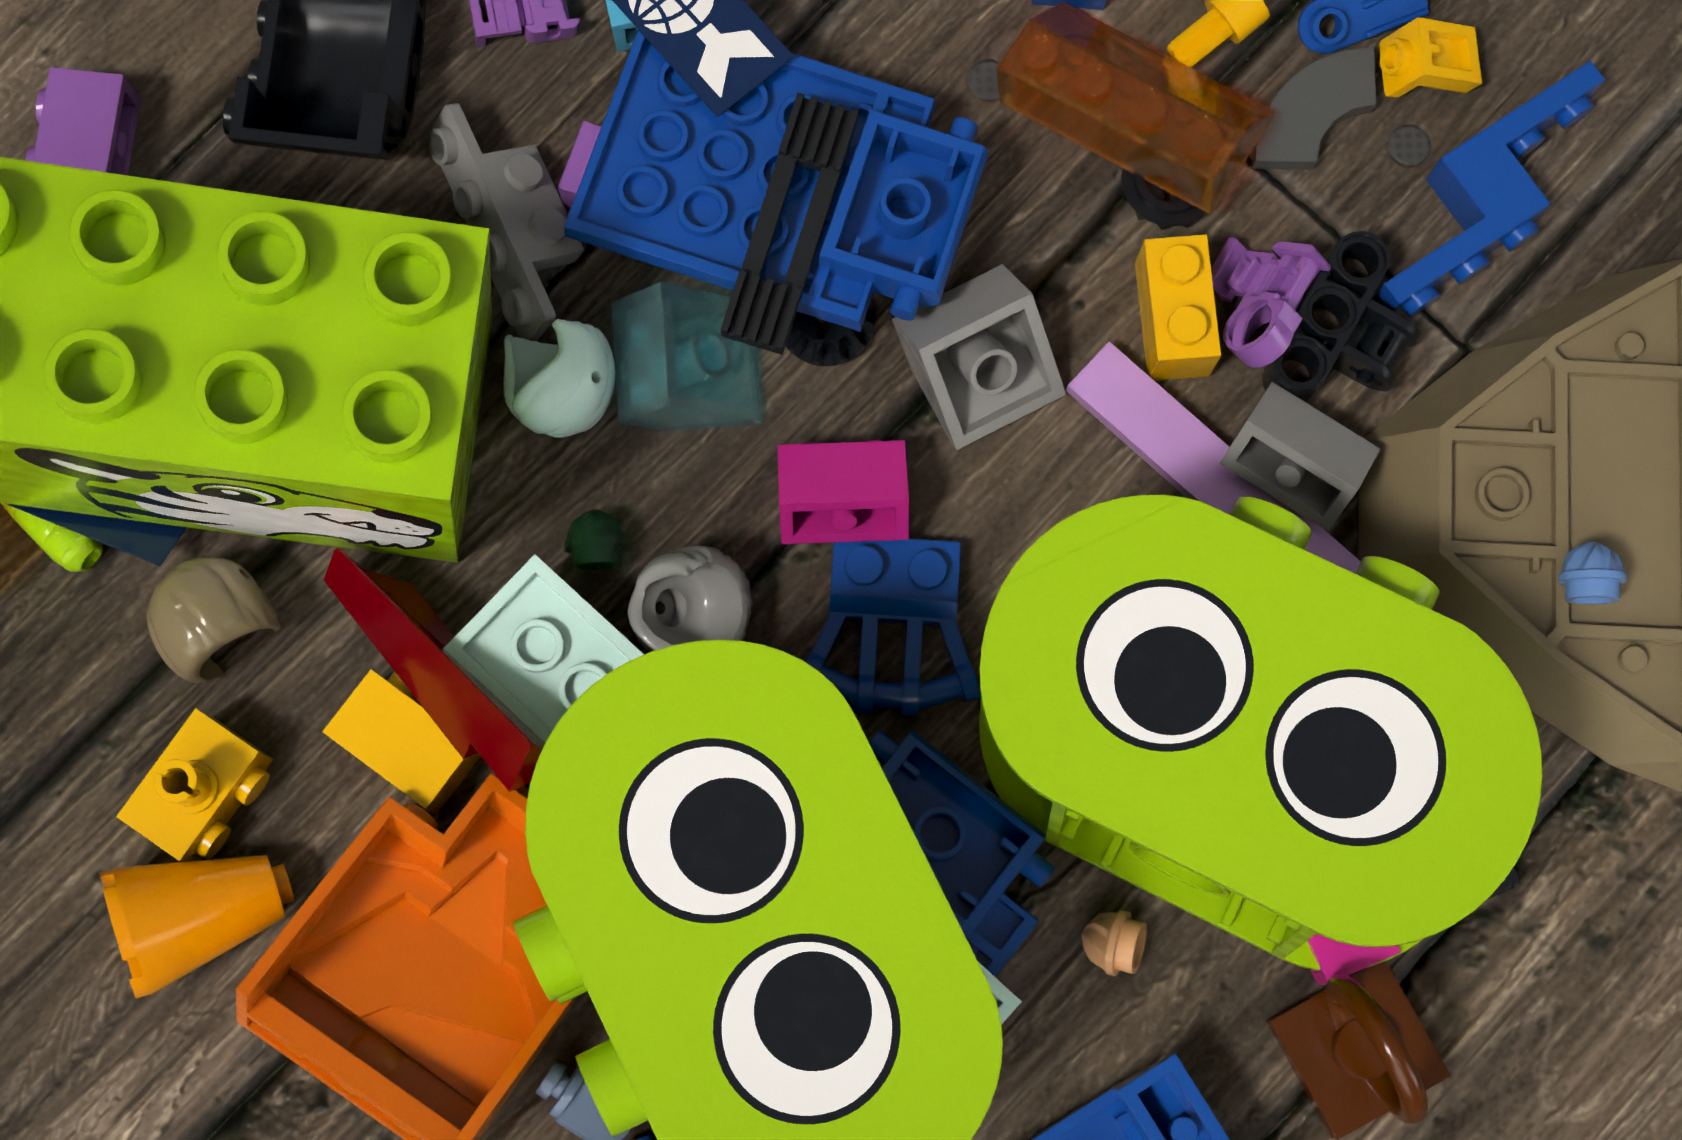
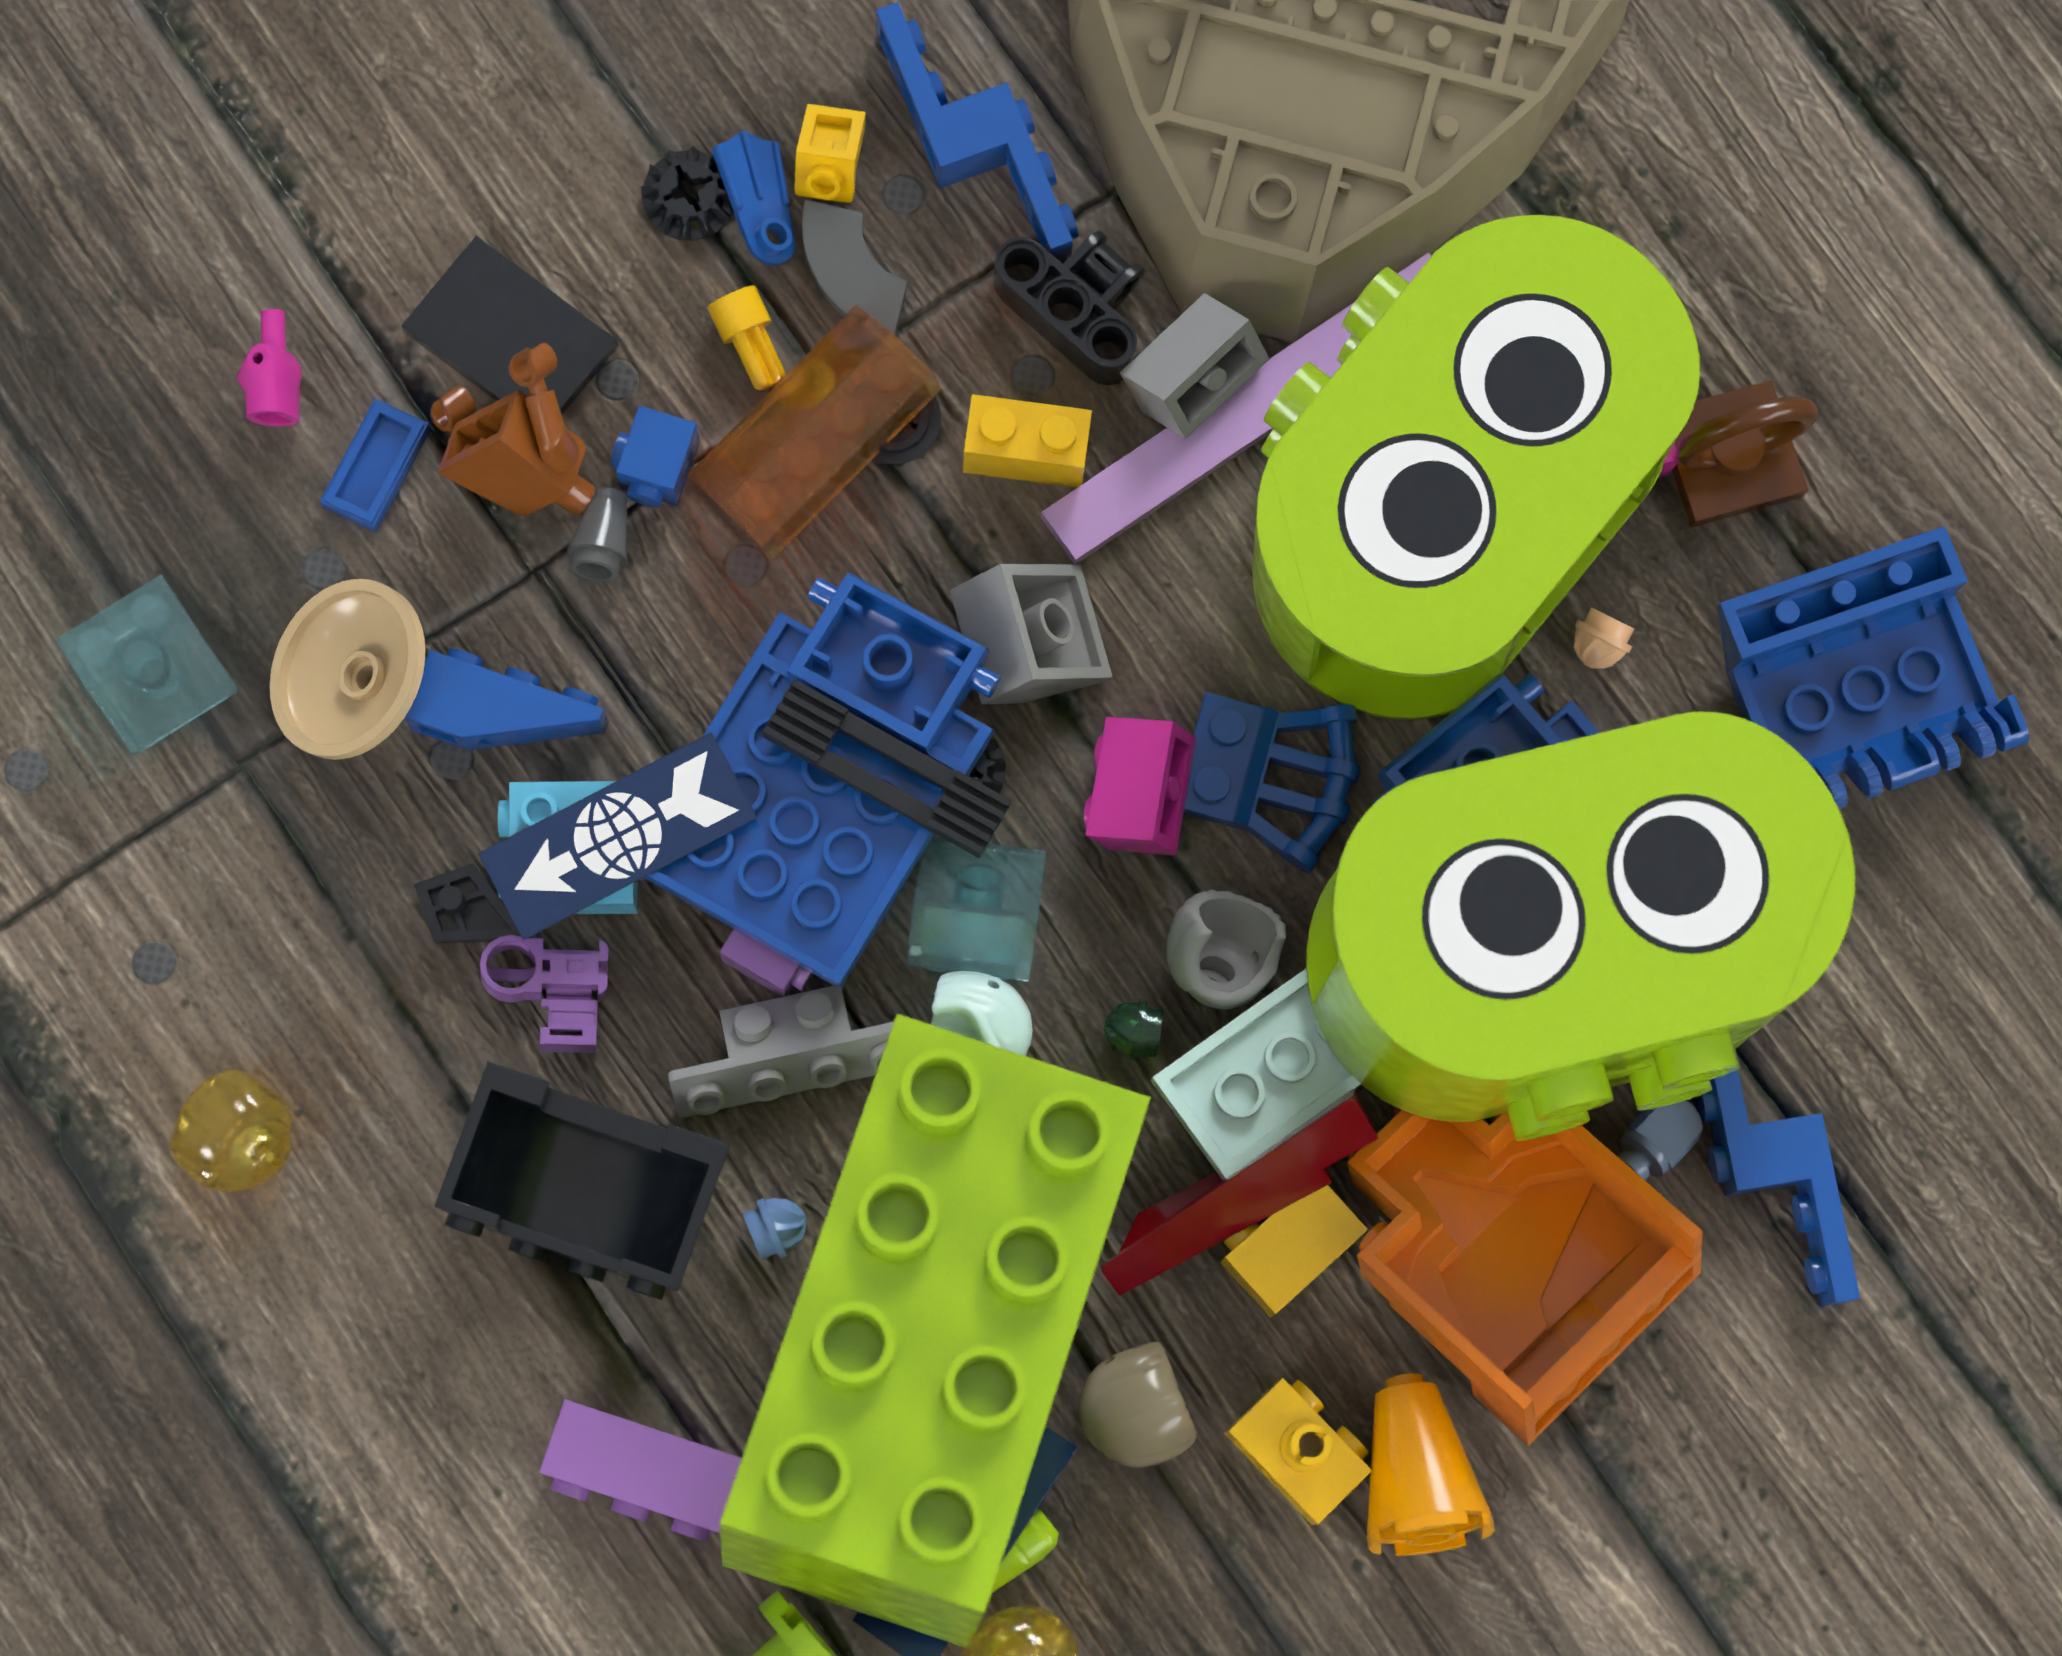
camera: 85 degrees left, 0 degrees up
medium lavender piece [1211,237,1331,368] -> none
medium blue plate [1558,541,1627,604] -> none

